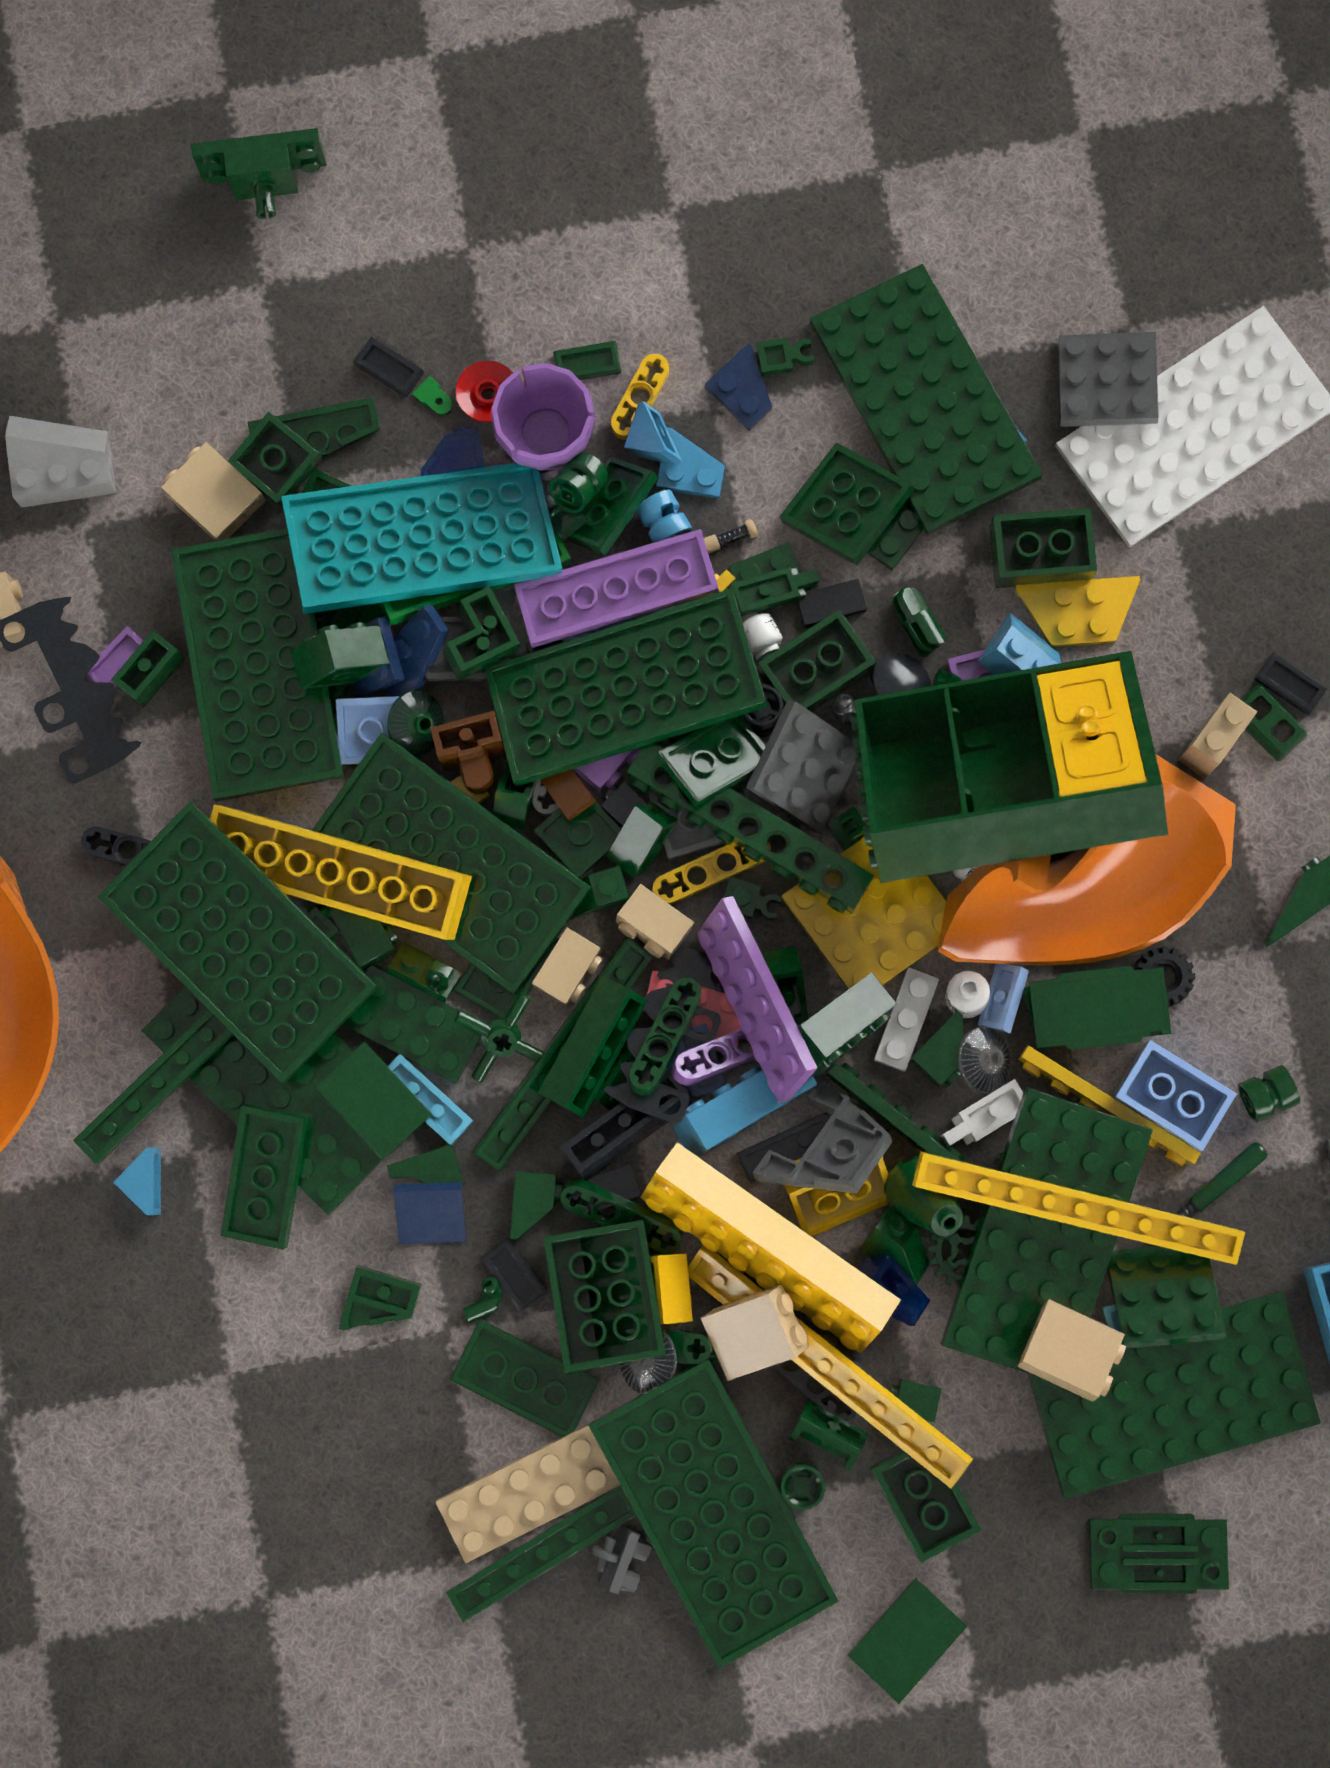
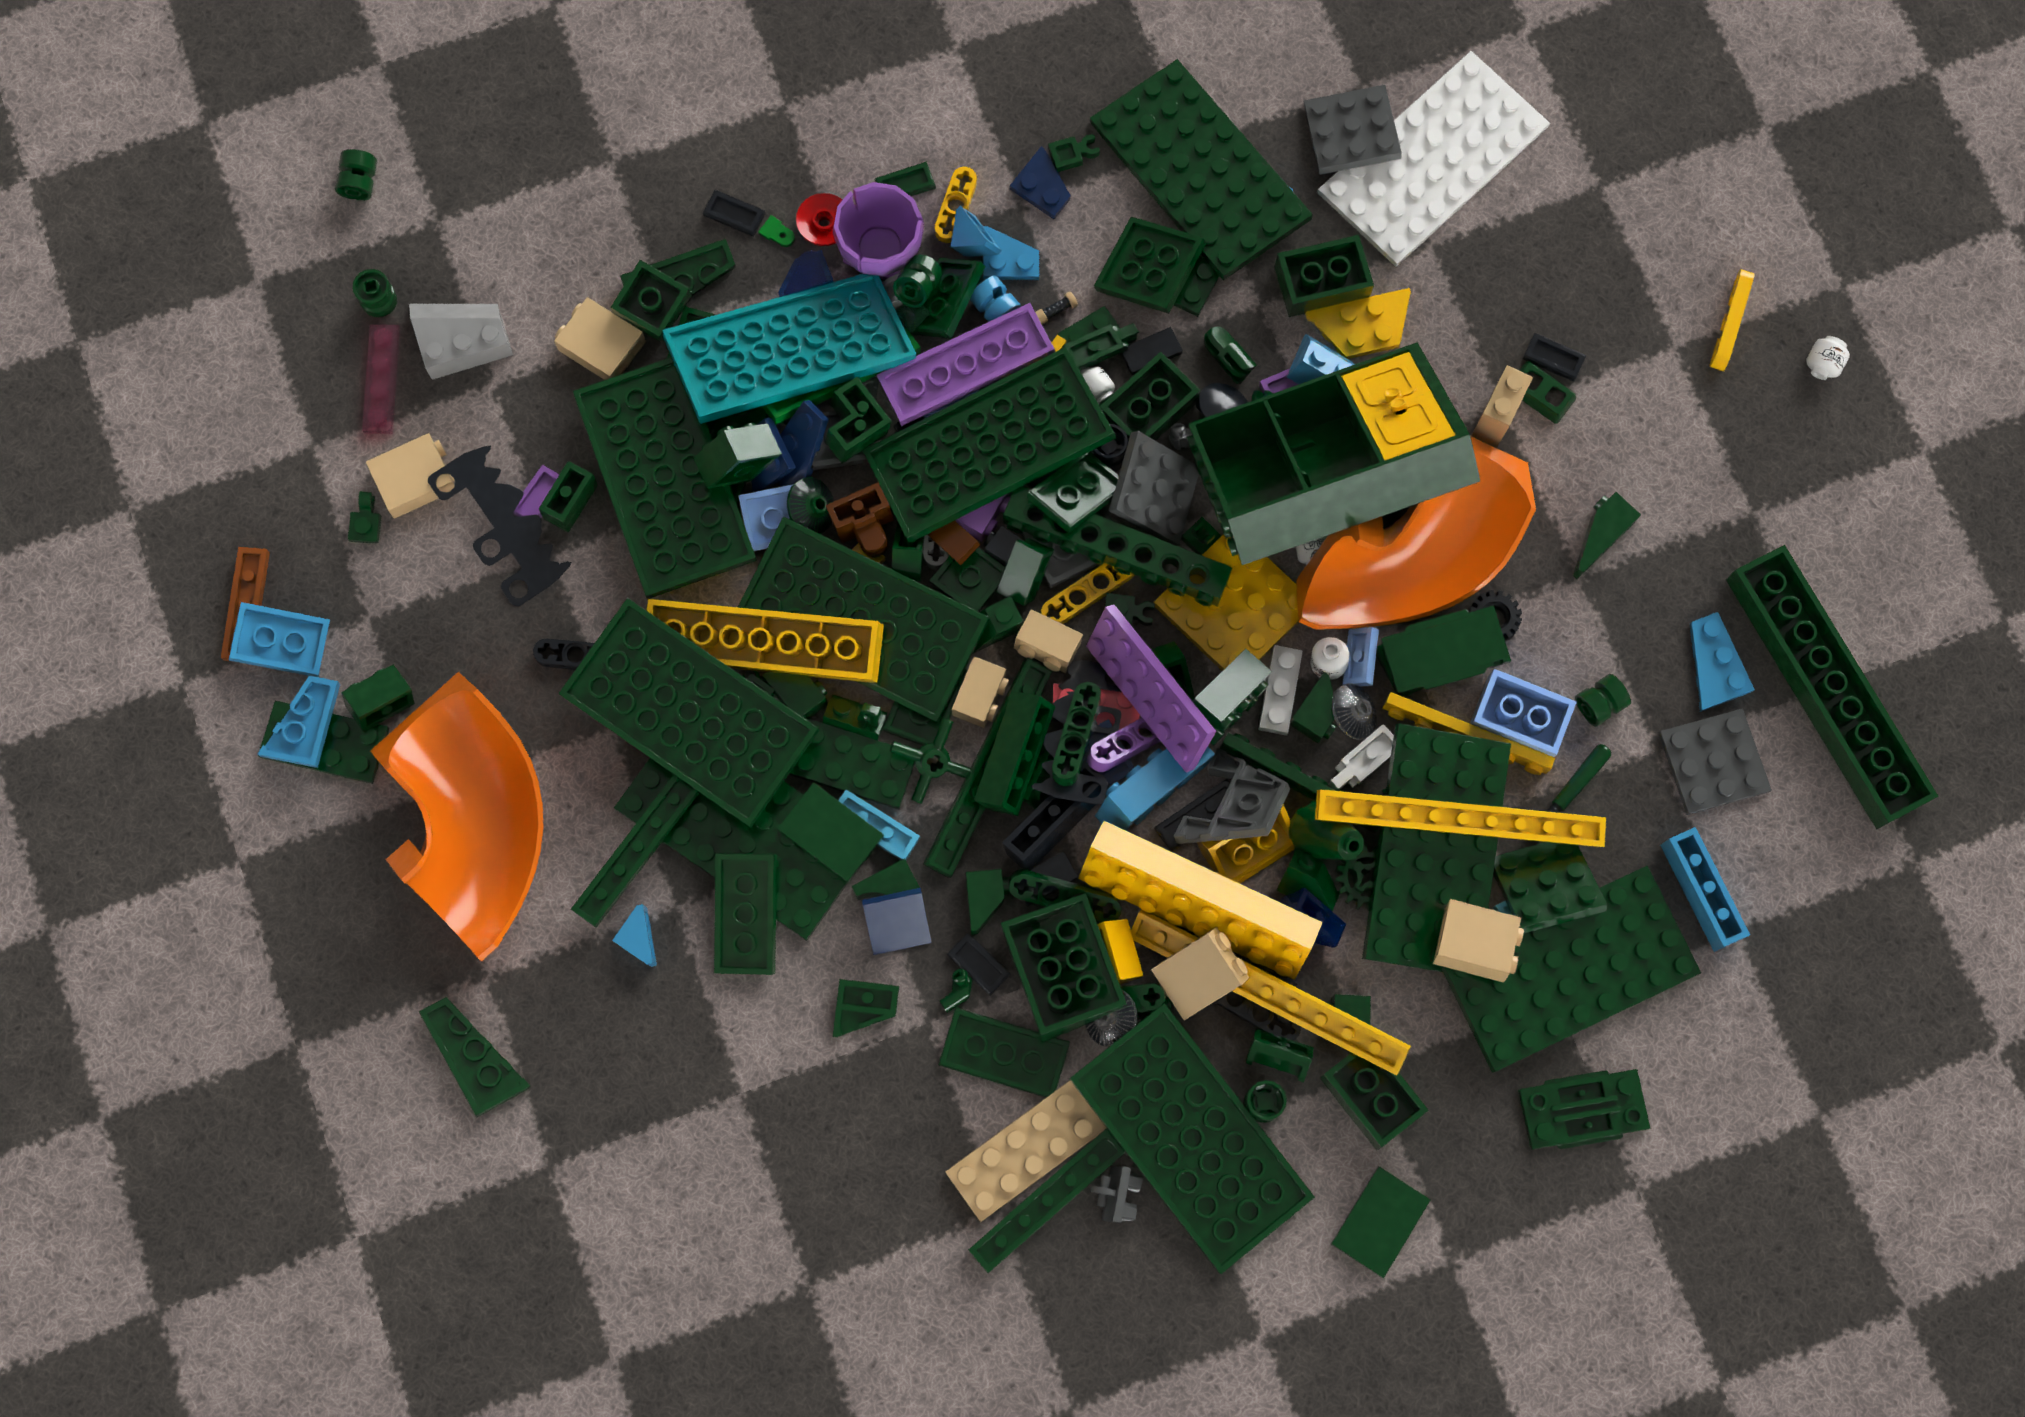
camera: 15 degrees left, 5 degrees down
dark green brick [191,128,327,219] -> none

